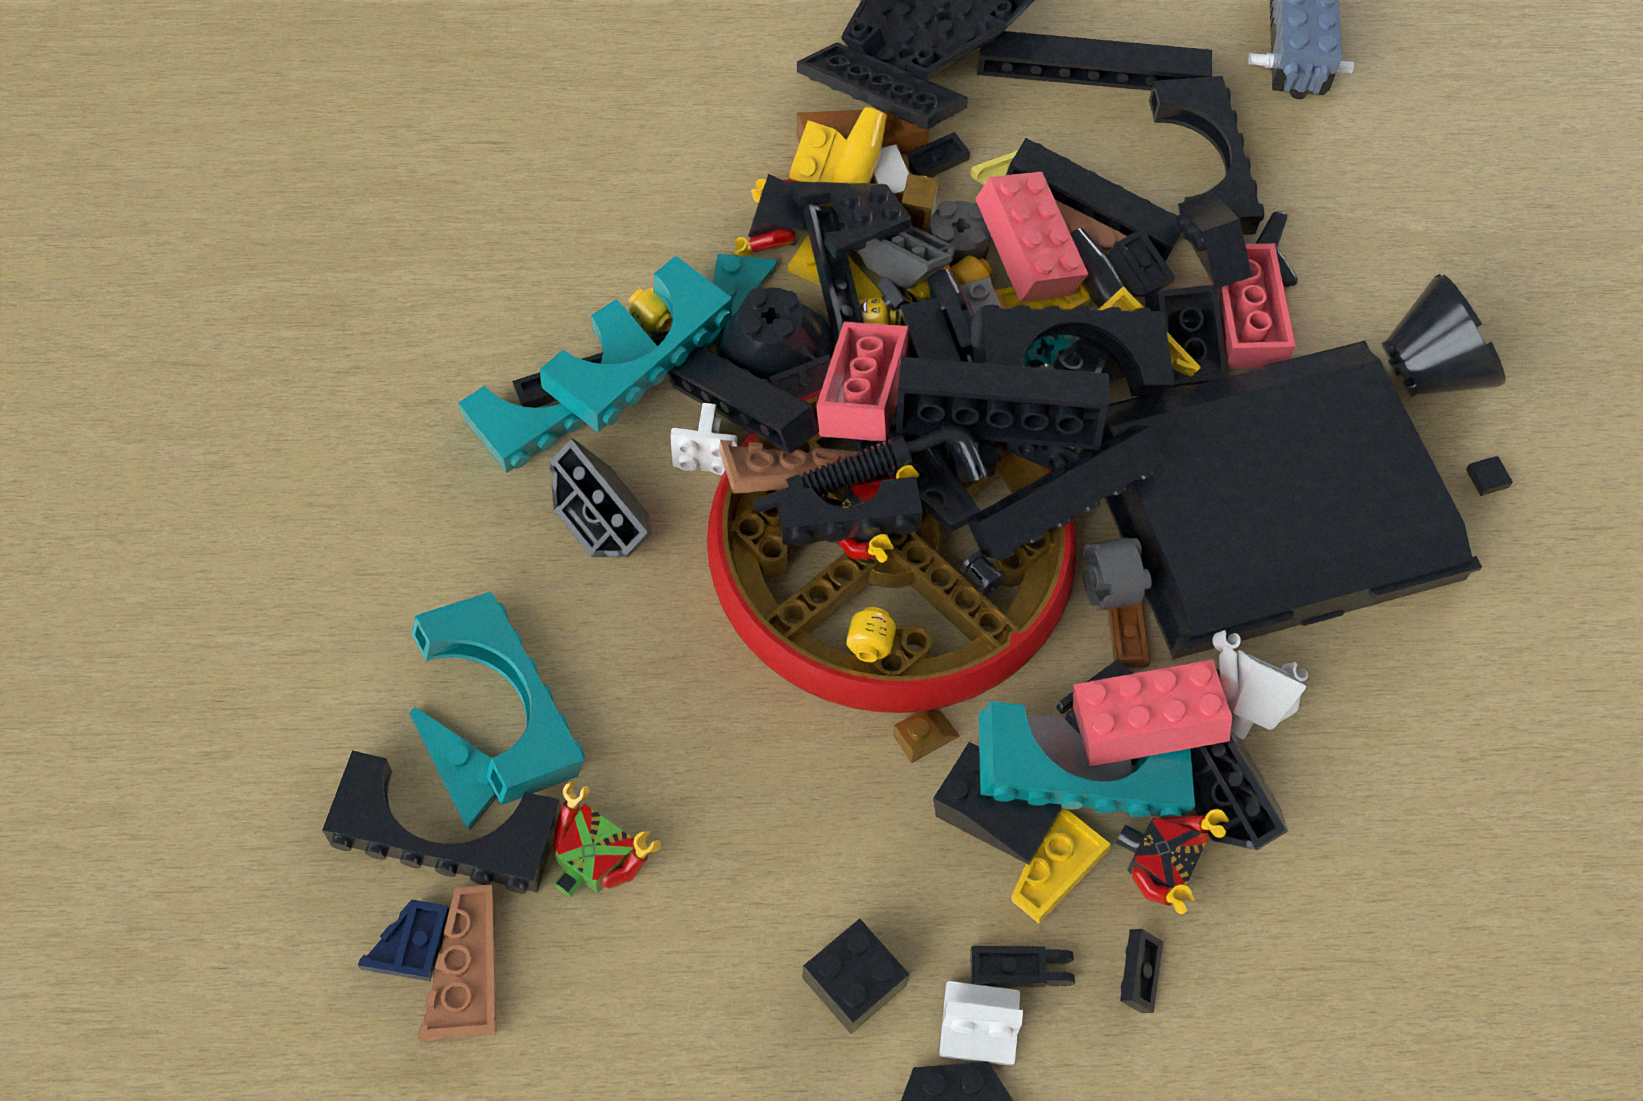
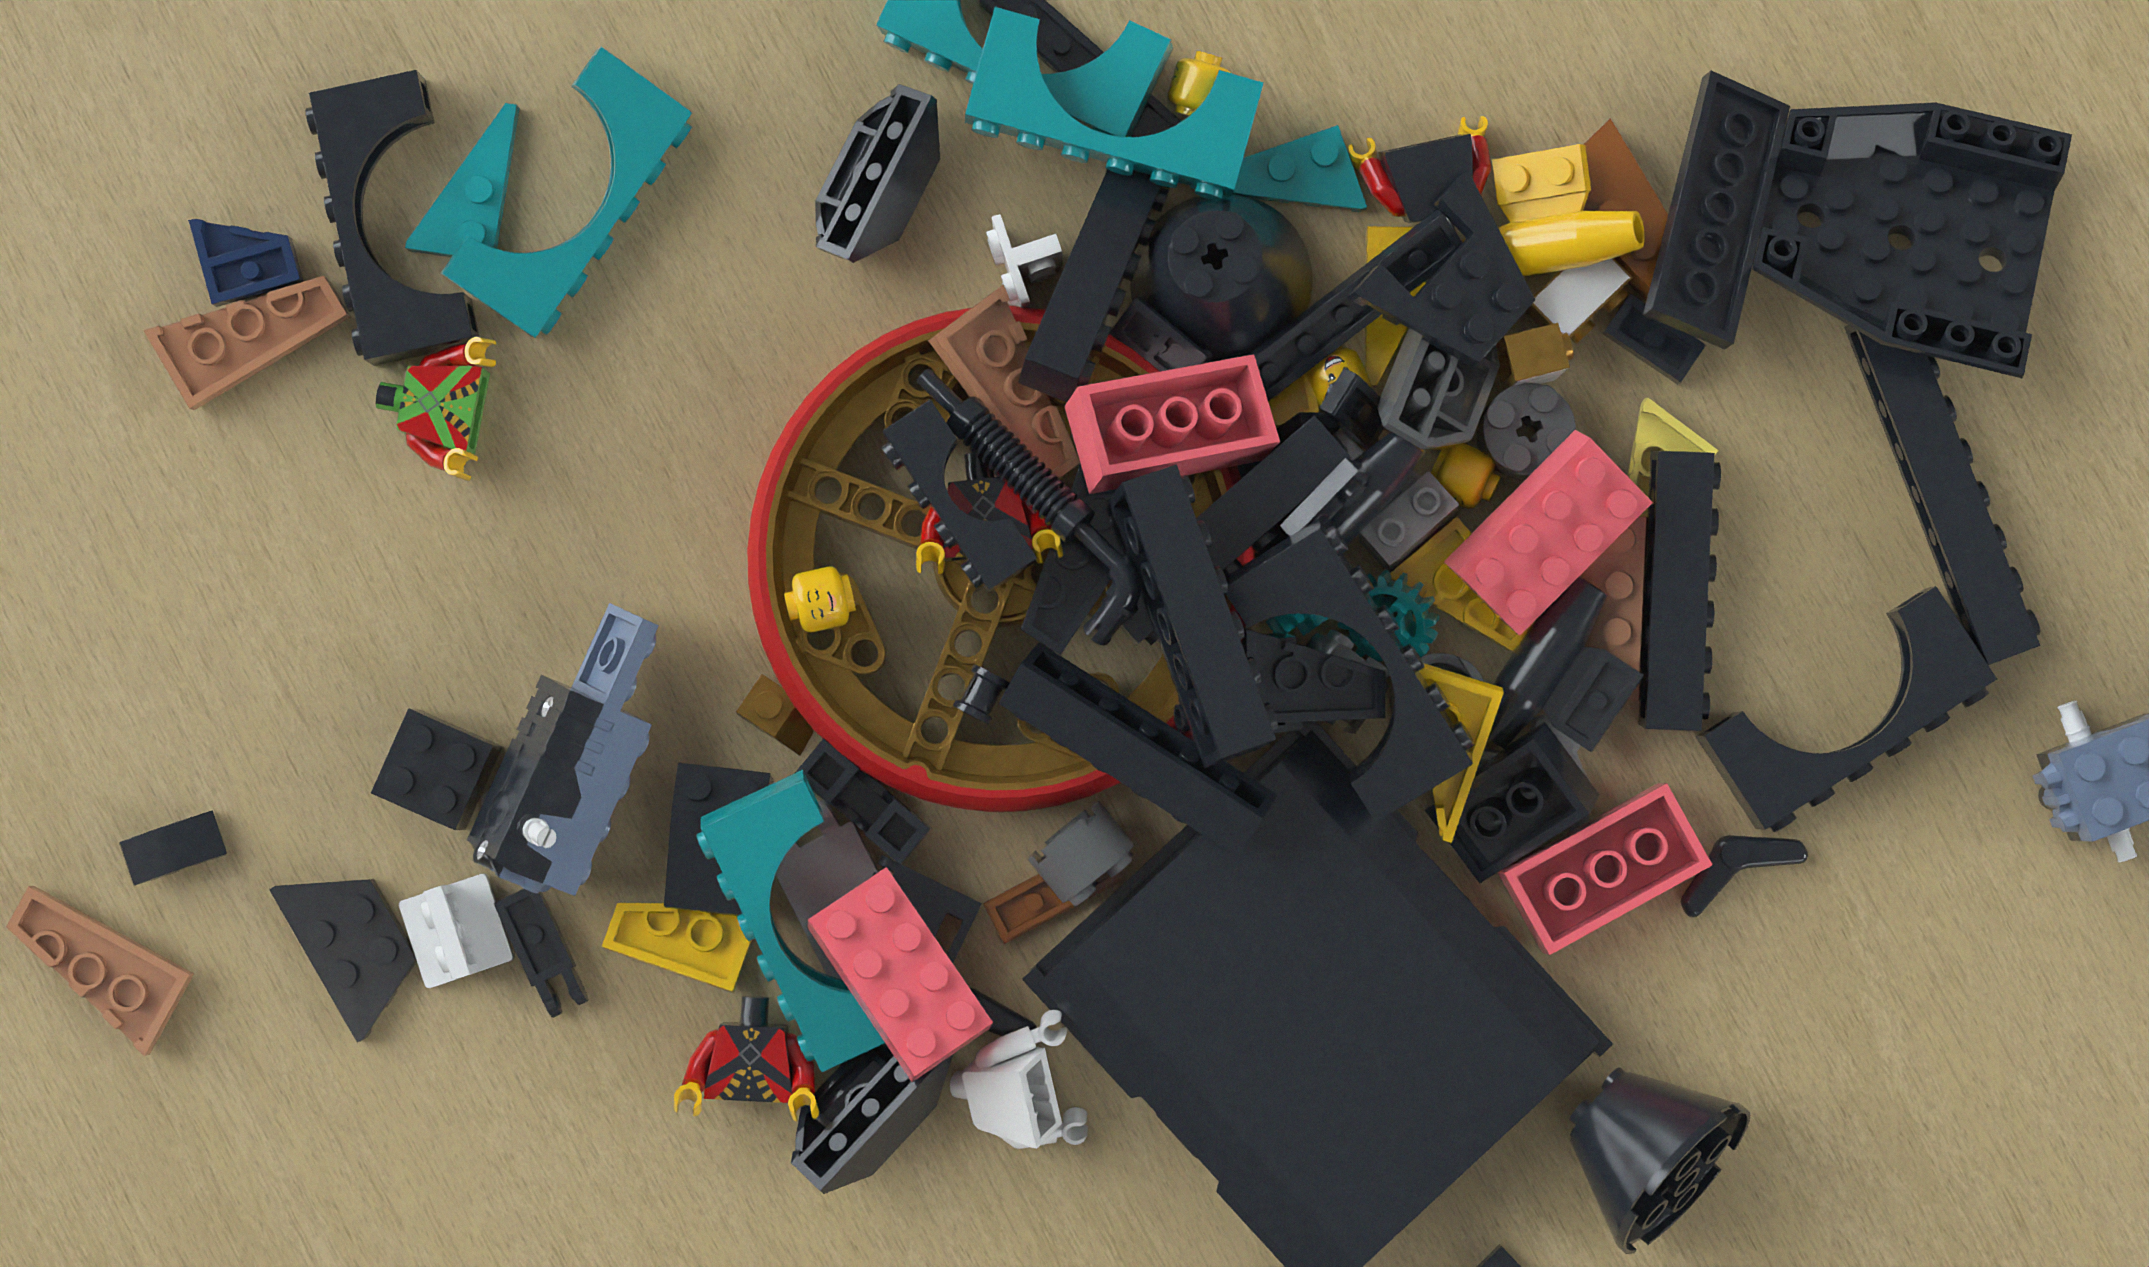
camera: 70 degrees right, 25 degrees up
black plate [1120,929,1163,1013] -> none
black wedge [1176,192,1253,289] -> none
none -> piece [467,603,659,896]
none -> black arch [795,739,932,864]

